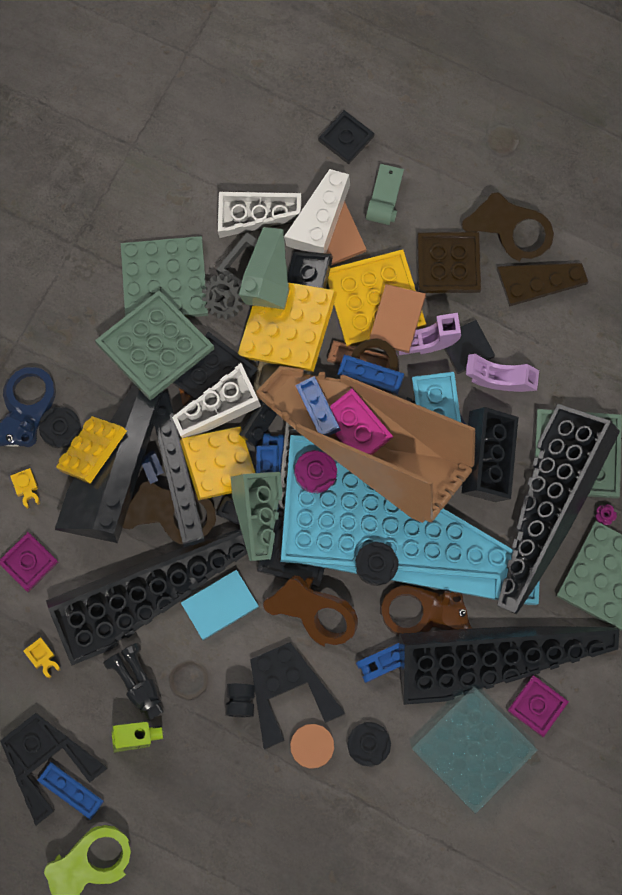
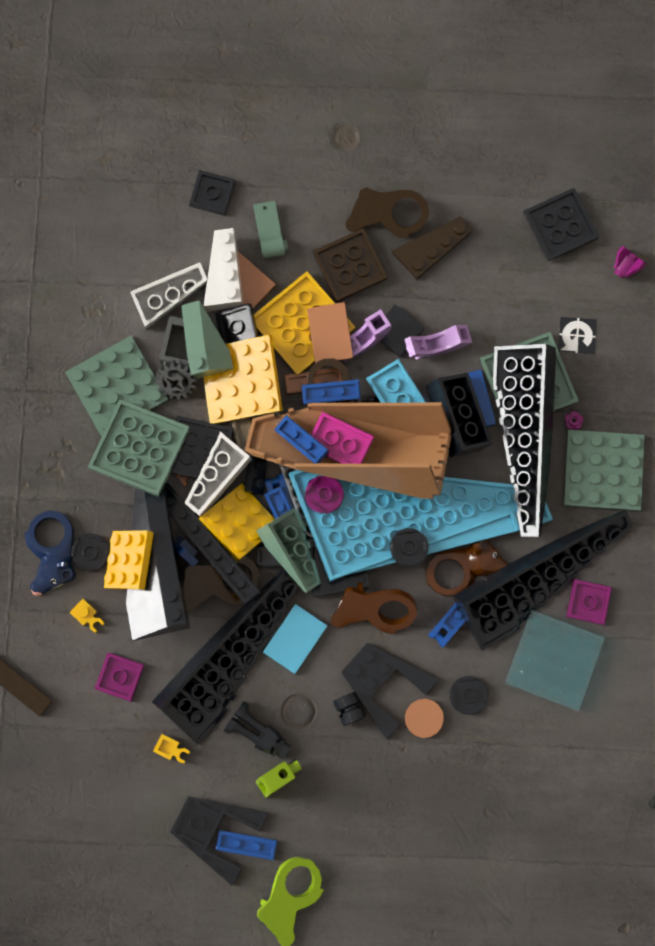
camera: 25 degrees left, 5 degrees up
none -> blue tile [468,370,496,427]

